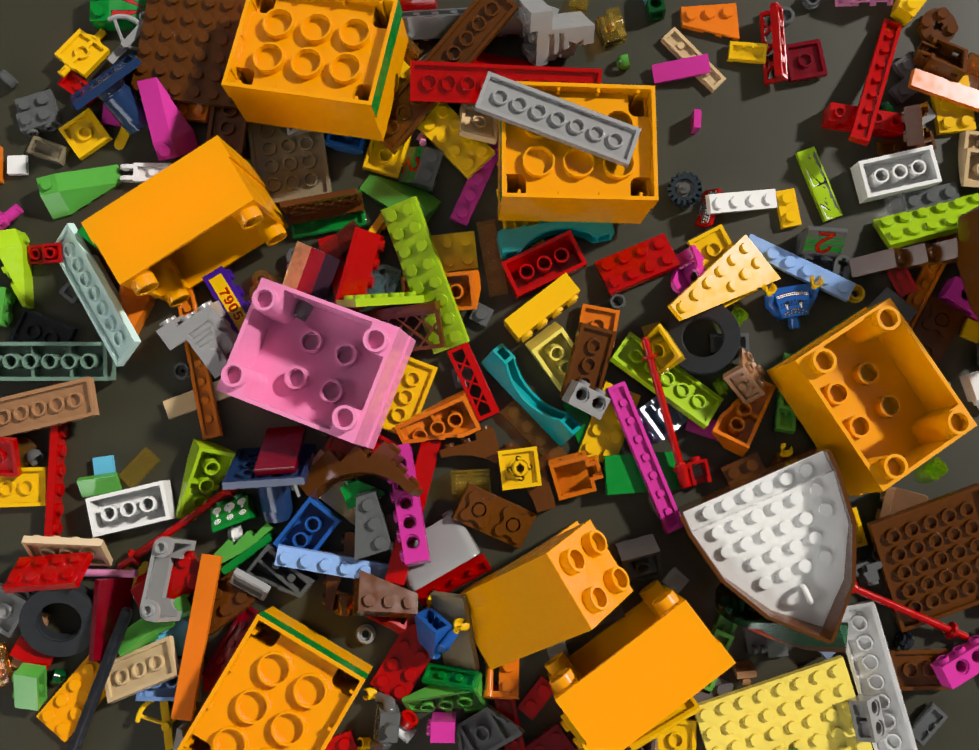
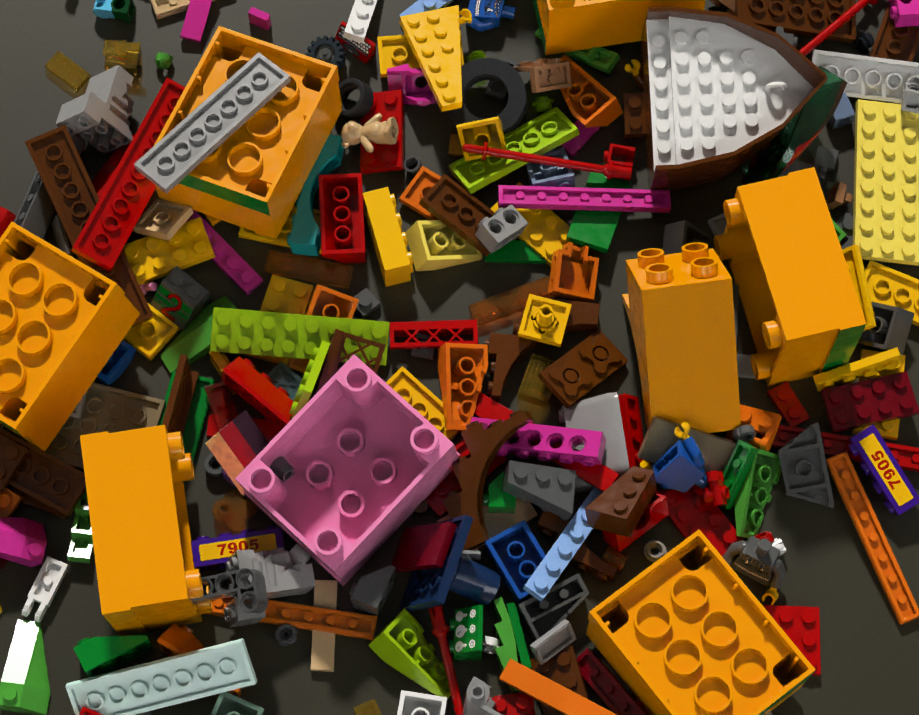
camera: 70 degrees left, 15 degrees down
dark pink brick [427,712,456,743] -> none
teal arch [480,343,582,447] -> none
none -> dark grey beam [191,568,268,614]
none -> black tyre [339,78,374,120]
none -> tan piece [341,113,399,153]
none -> dark grey slope [349,565,396,618]
none -> red plate [703,470,730,506]
none -> dark grey tile [732,425,756,442]

